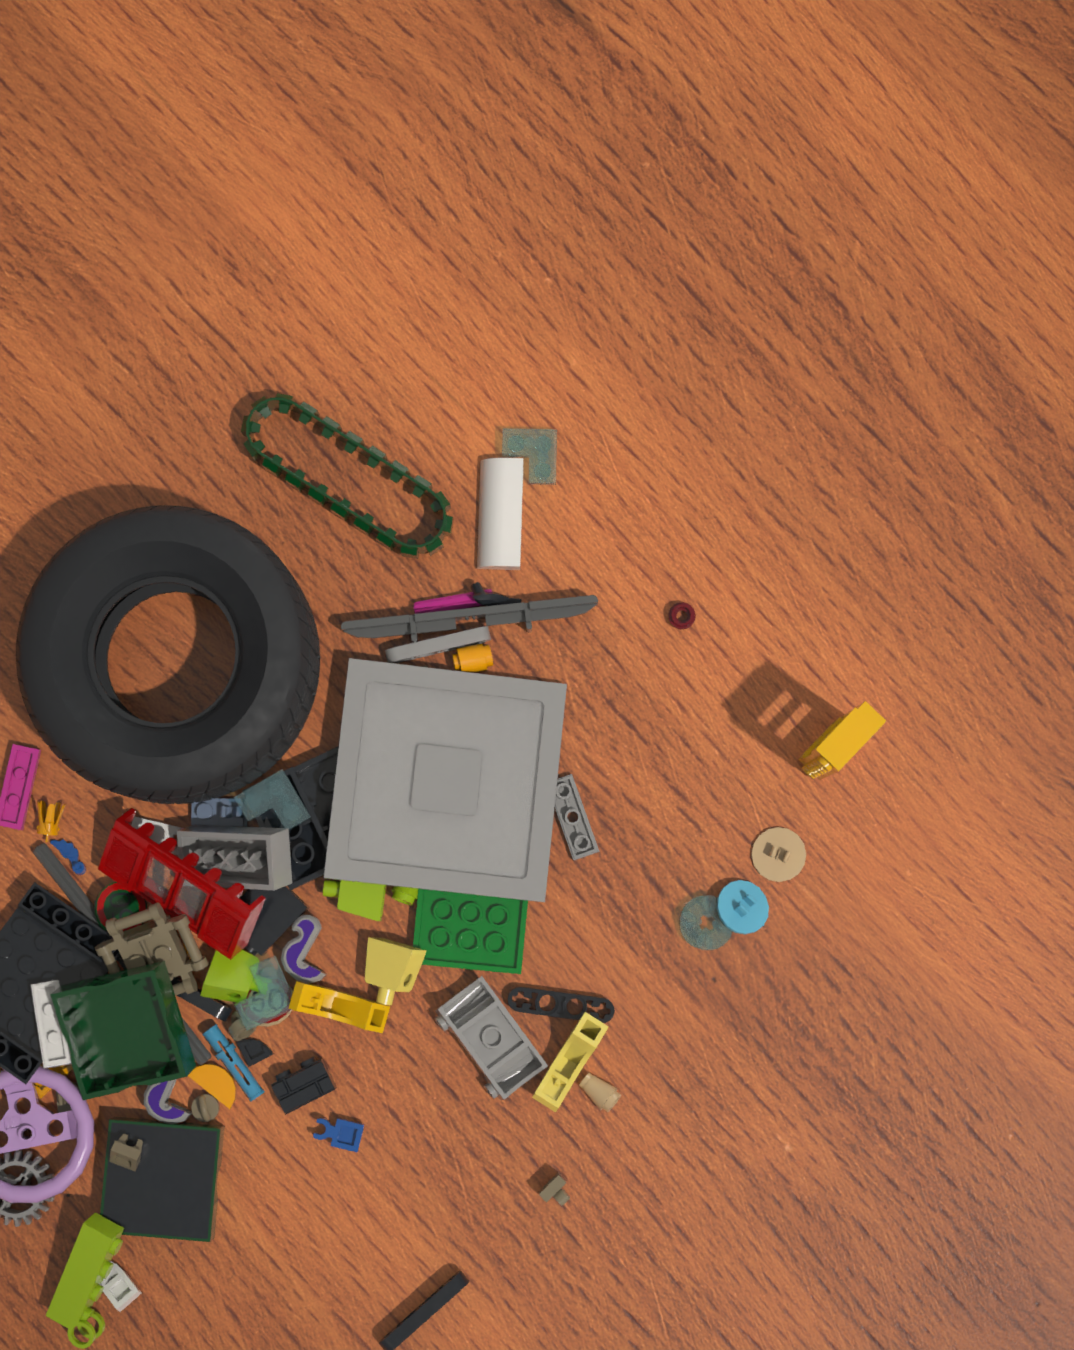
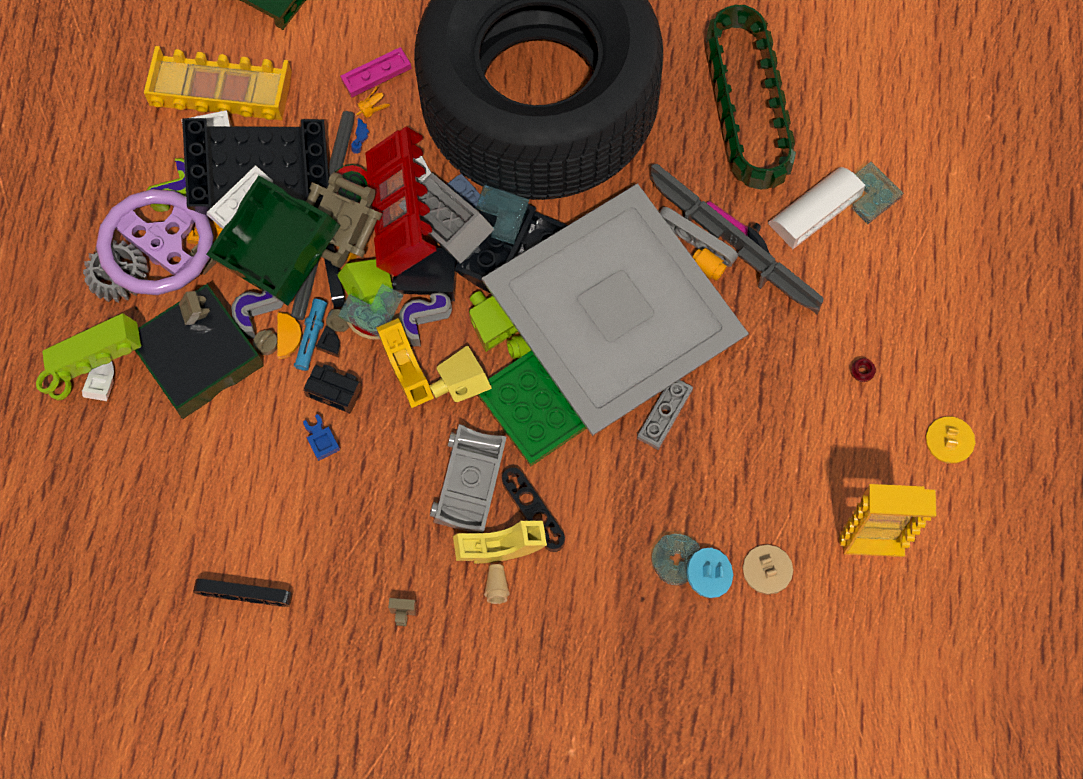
camera: 50 degrees right, 15 degrees down
none -> yellow piece [926,417,975,464]

